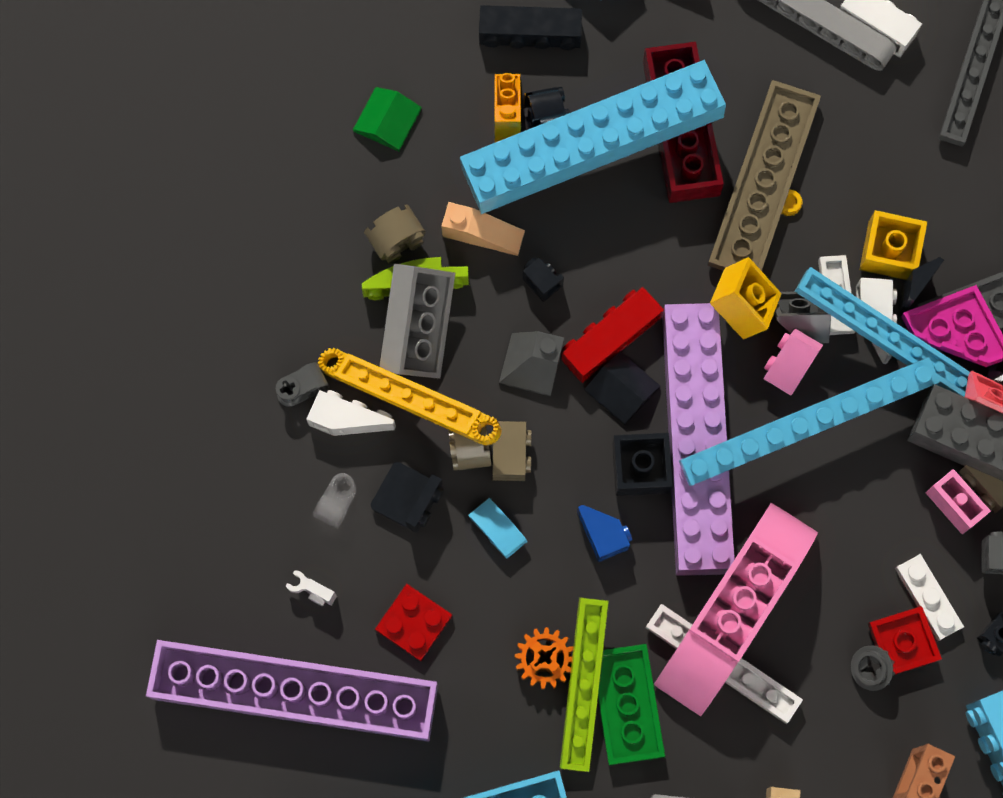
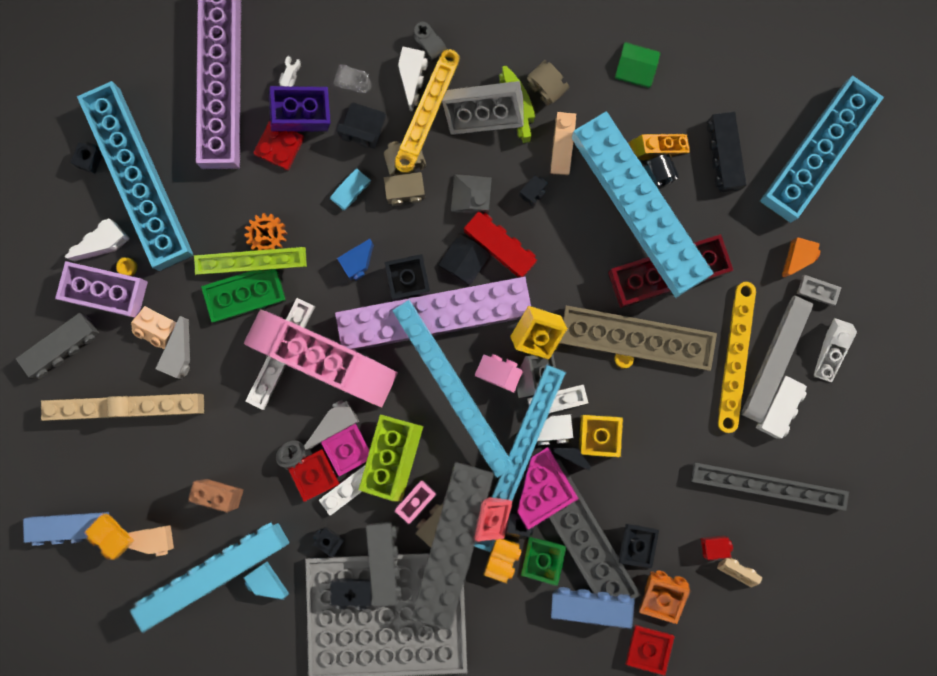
camera: 80 degrees right, 10 degrees up
none -> dark purple brick [269,86,331,131]
none -> light grey slope [304,400,360,450]
none -> dark pink plate [321,424,370,476]
none -> lime slope [359,415,423,502]
none -> yellow plate [717,282,756,433]

